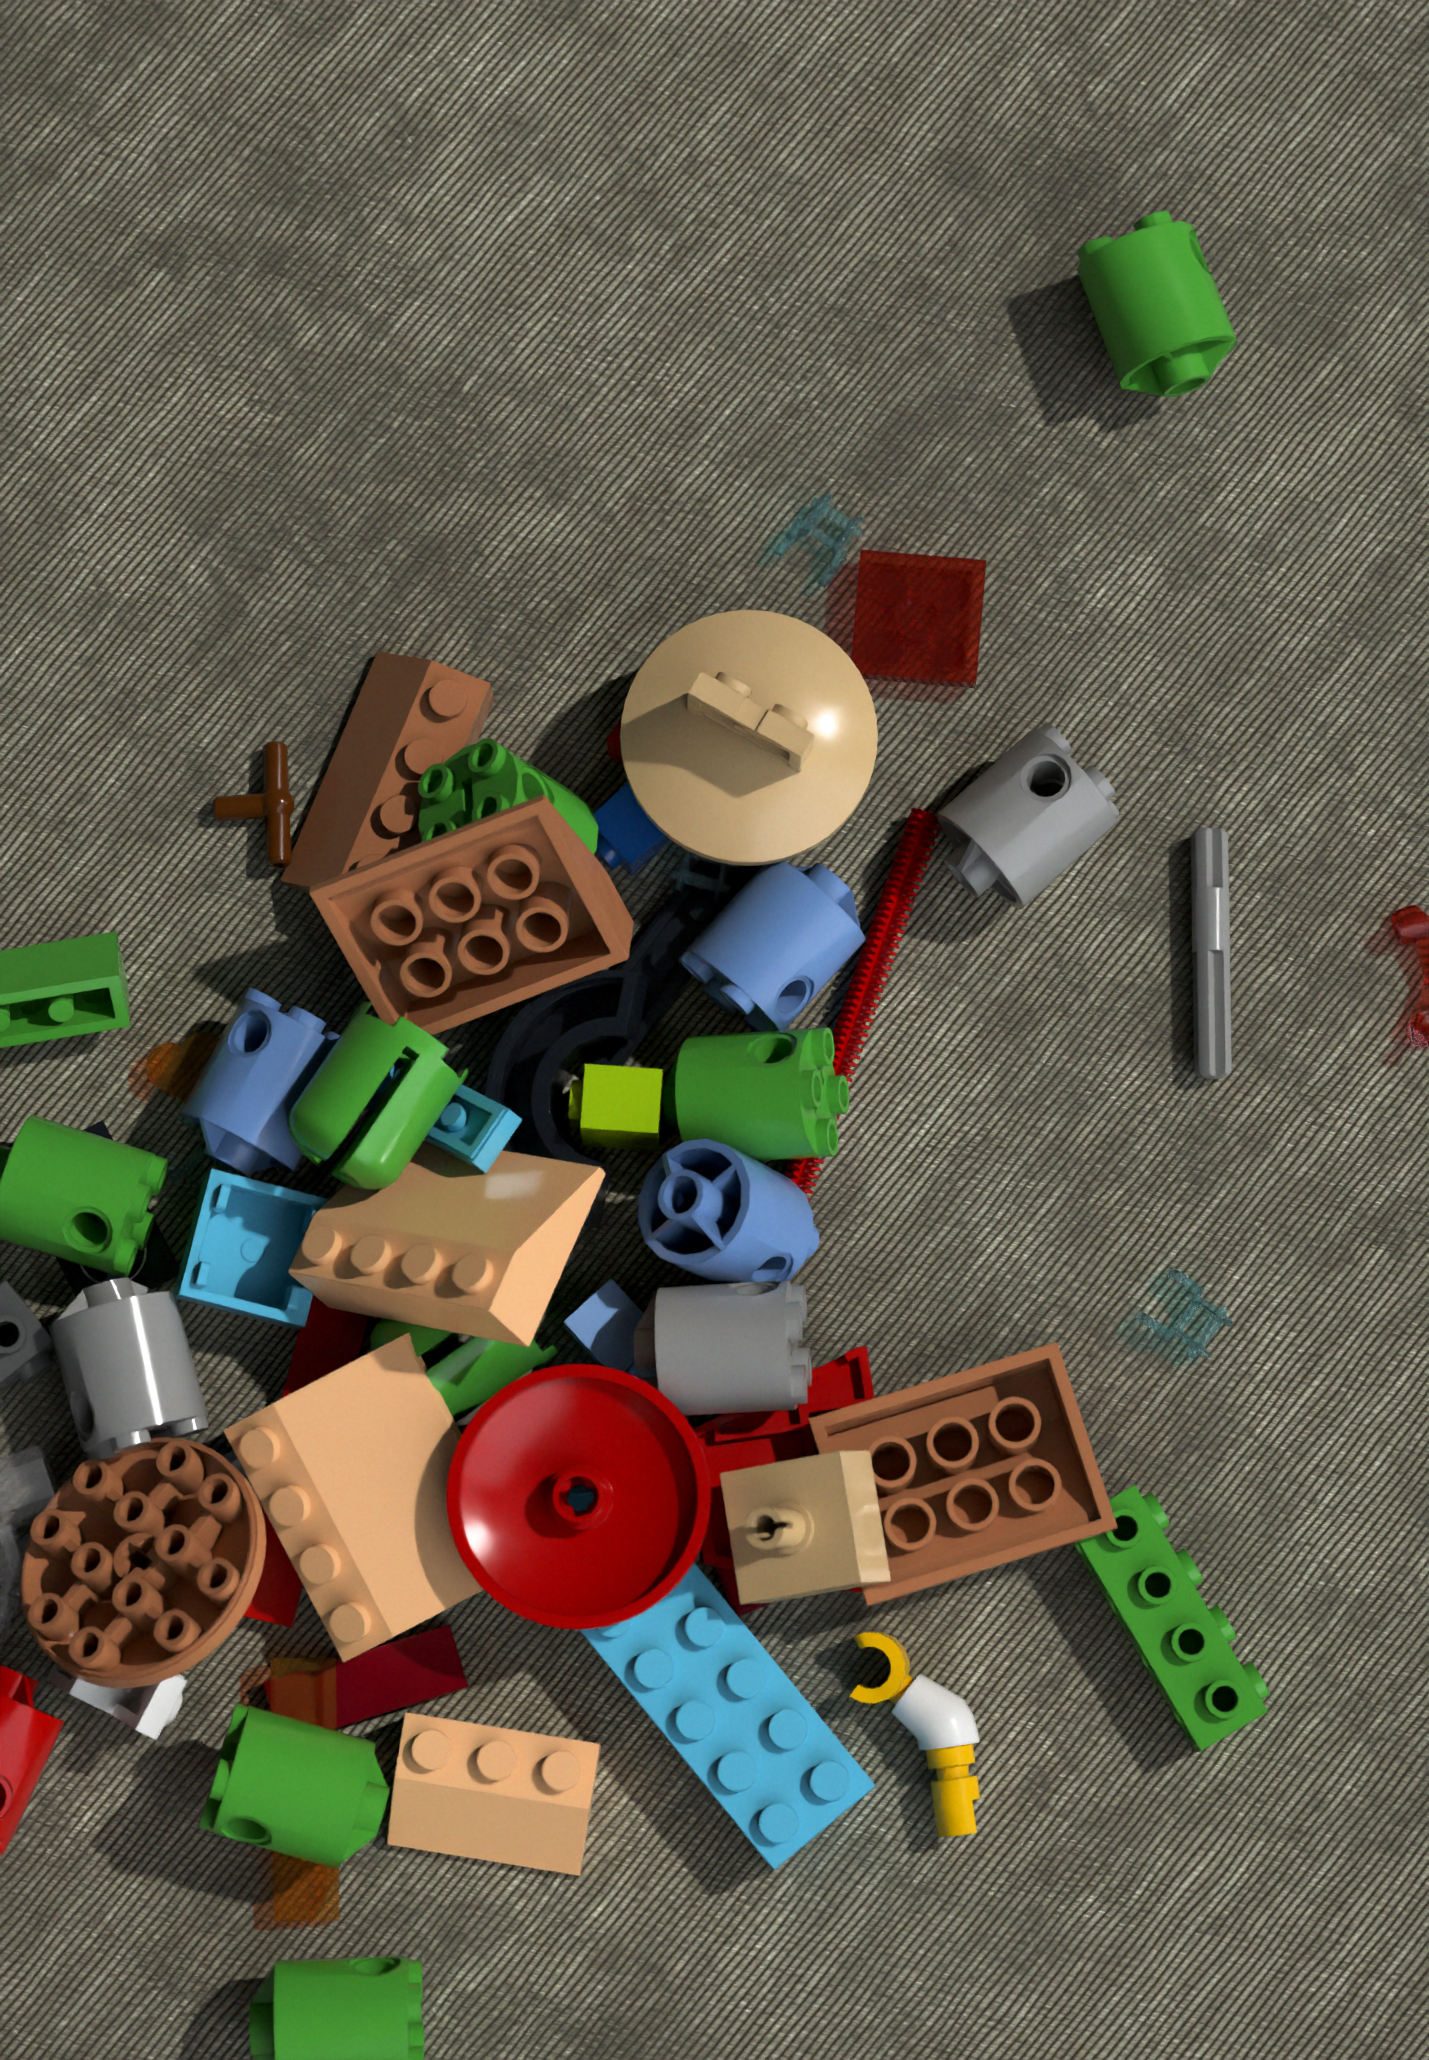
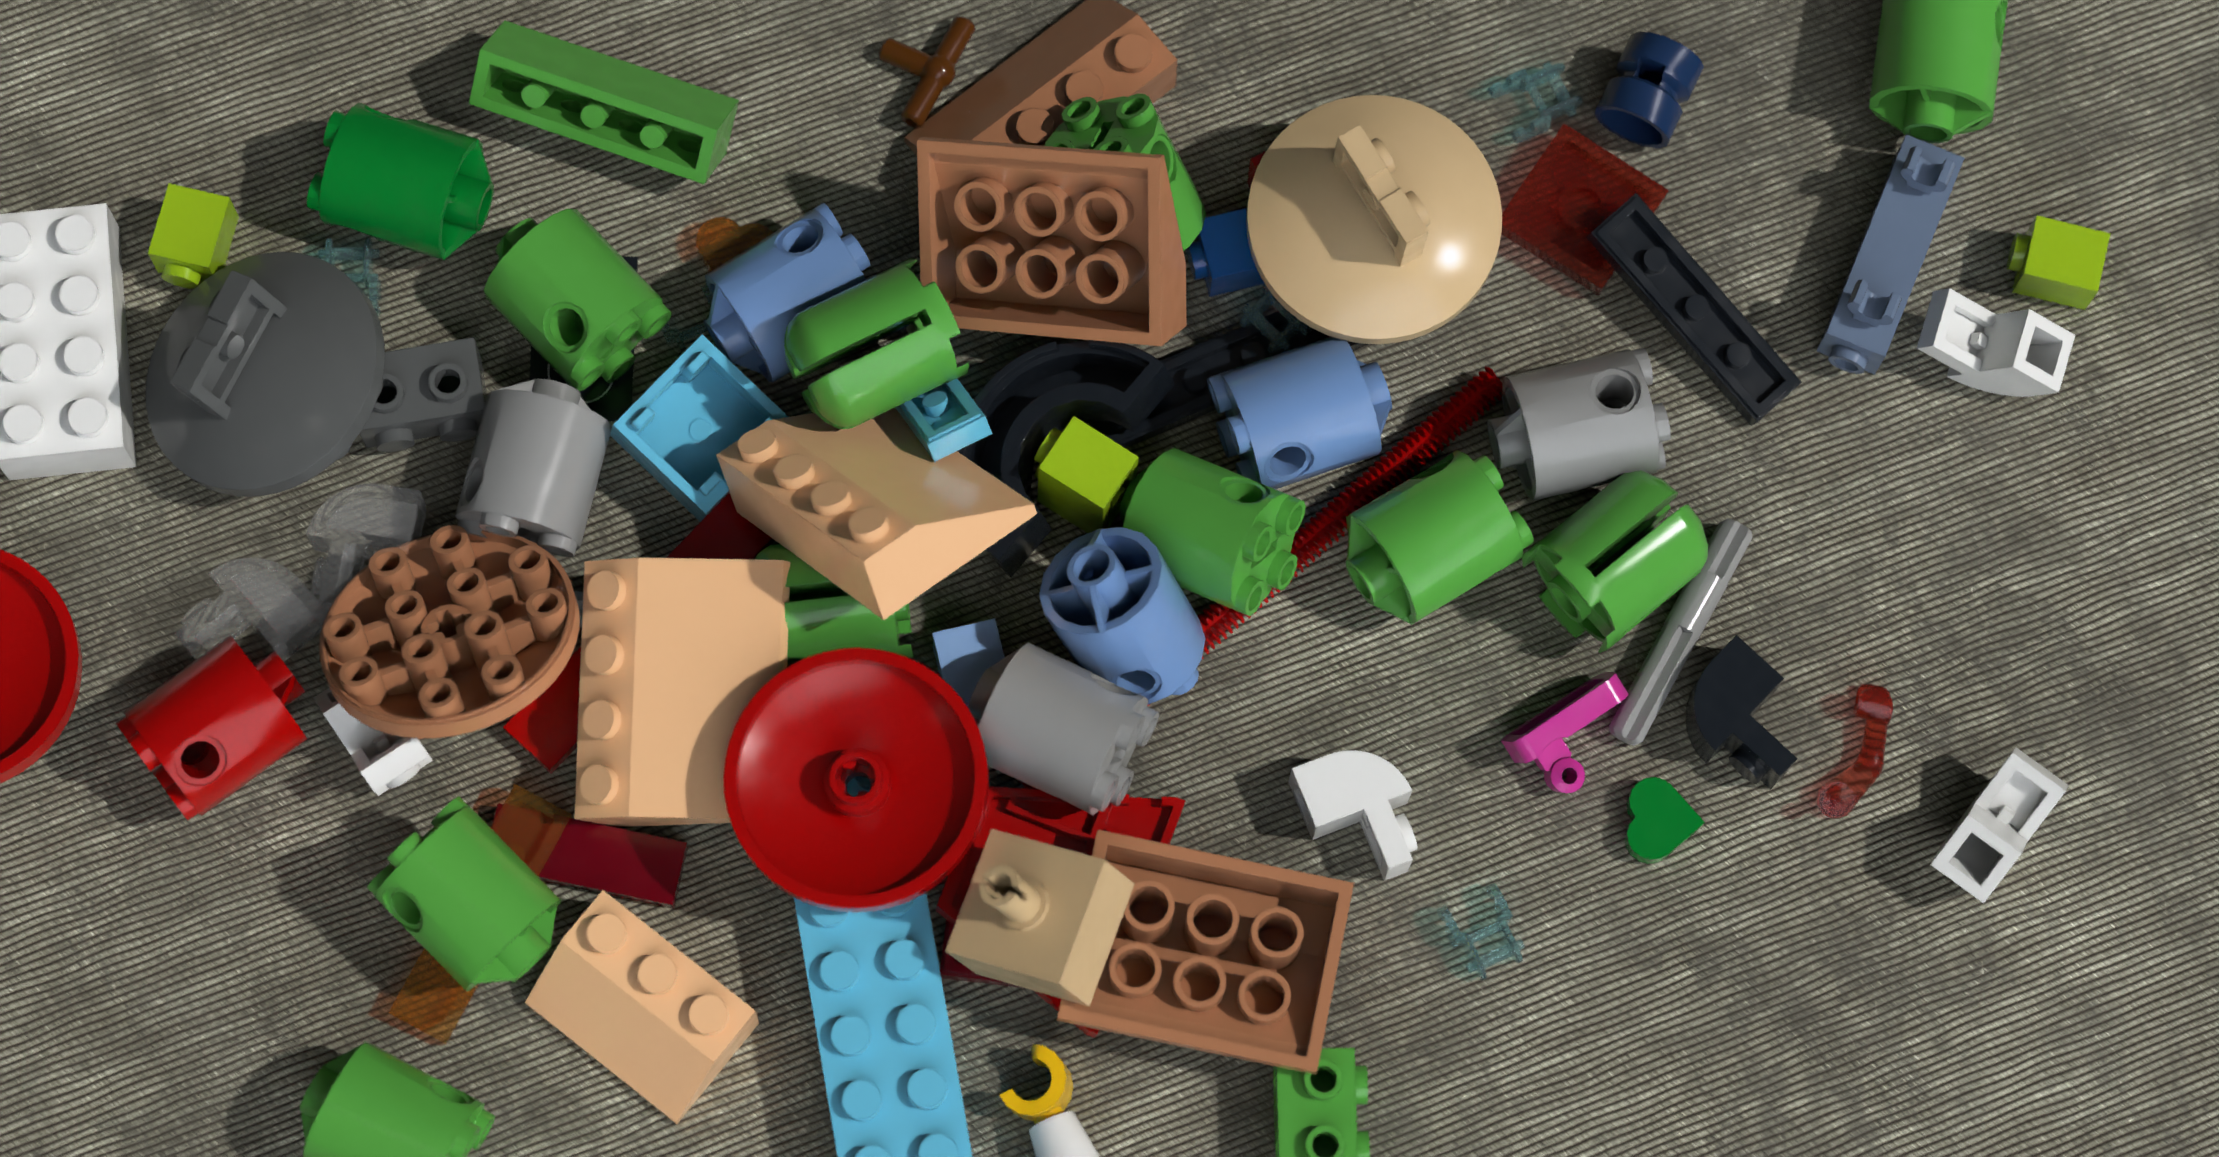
camera: 25 degrees right, 5 degrees down
none -> white brick [1288,750,1418,881]
none -> bright green cylinder [1346,450,1534,625]
none -> dark pink piece [1501,672,1629,793]
none -> bright green cylinder [1522,470,1708,653]
none -> black tile [1586,193,1802,426]
none -> dark blue wheel [1594,31,1704,149]
none -> green tile [1624,777,1705,864]
none -> black brick [1686,635,1798,789]
none -> sand blue brick [1816,134,1965,375]
none -> white brick [1917,288,2075,397]
none -> lime brick [2007,215,2111,310]

